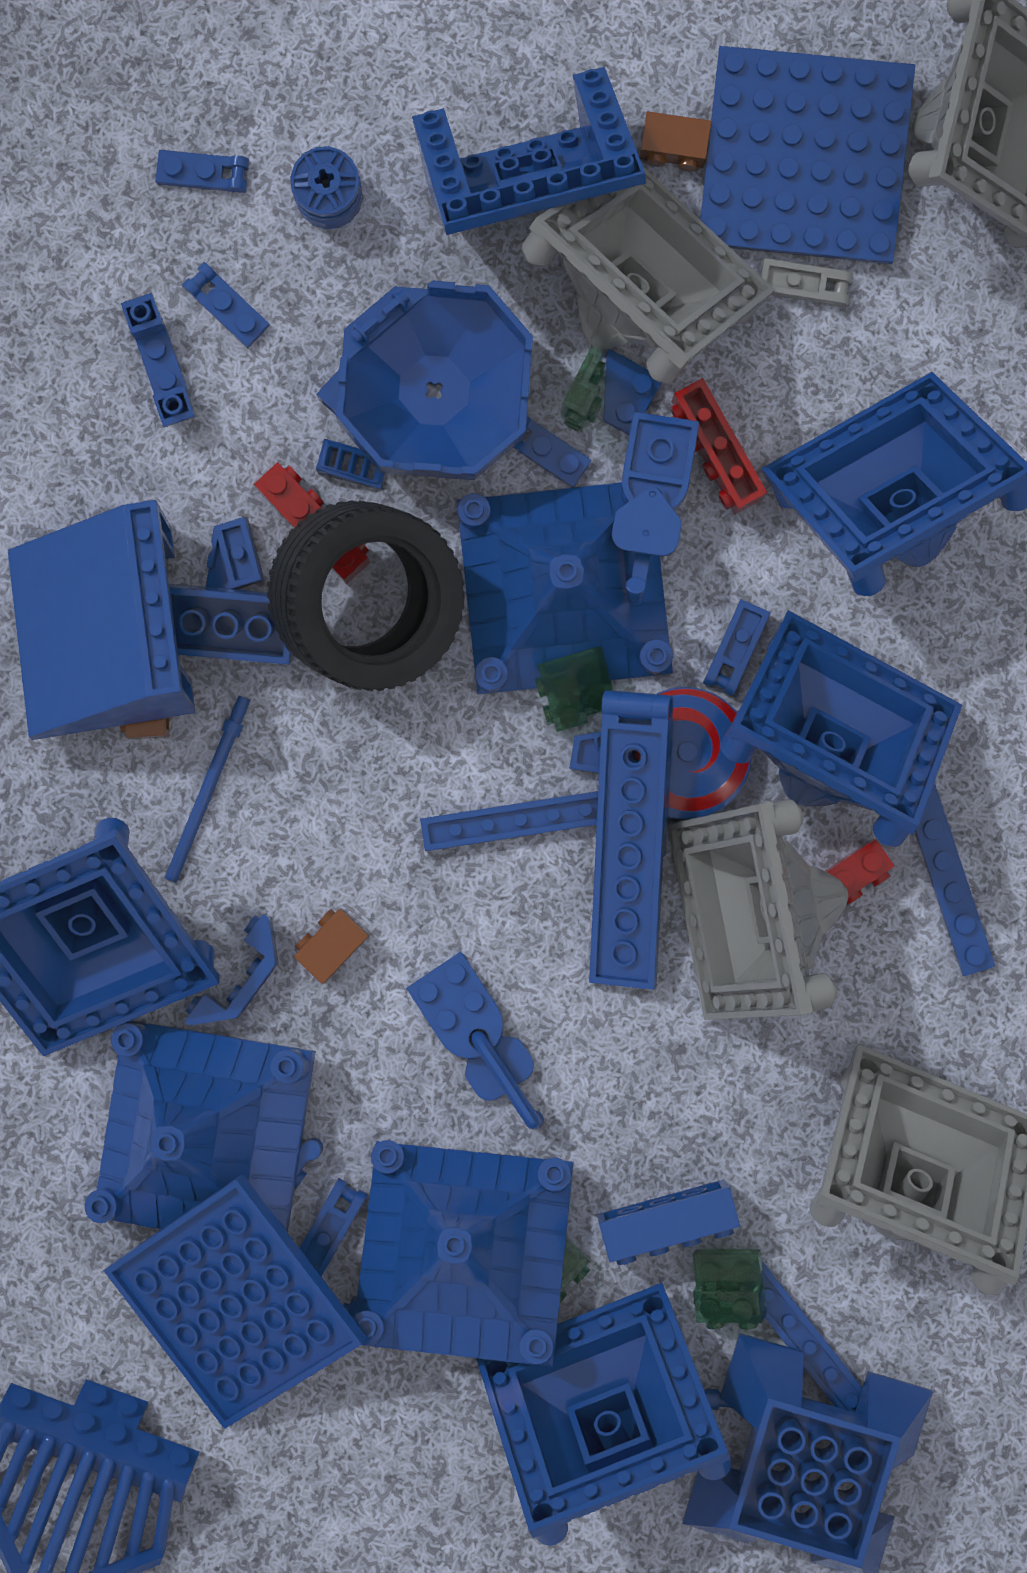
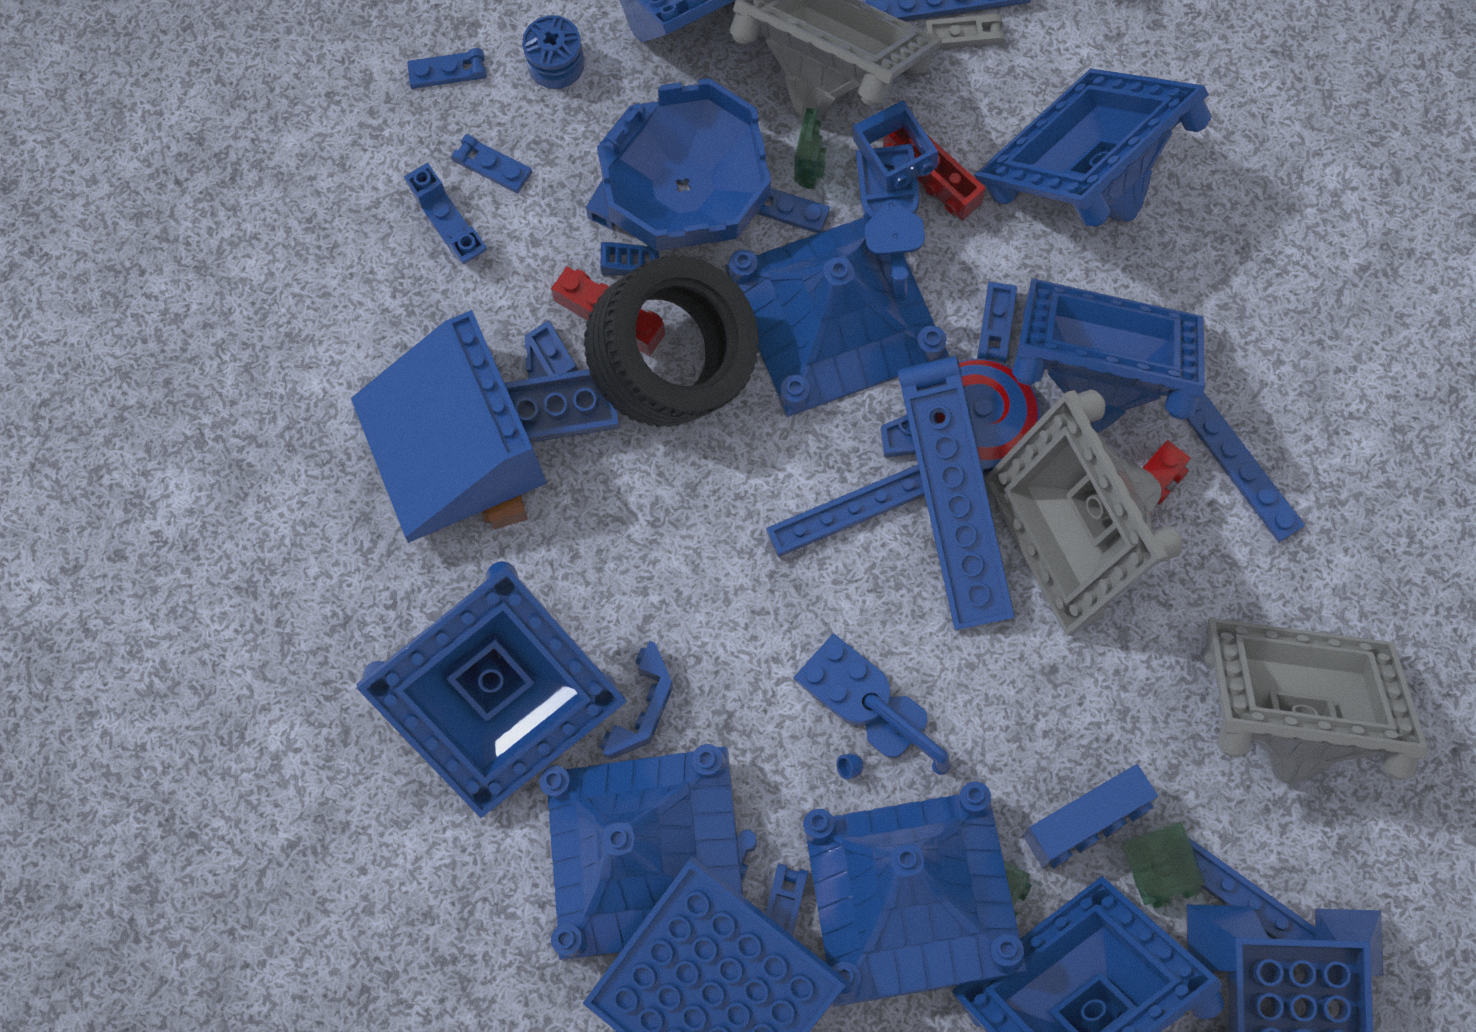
camera: 15 degrees left, 15 degrees down
blue bar [164,695,251,883] -> none
dark orange brick [294,908,370,984] -> none
clear green plate [535,646,613,732] -> none
blue wing [603,349,662,435] -> none
none -> blue hinge [836,753,864,780]
none -> blue window [853,100,938,193]

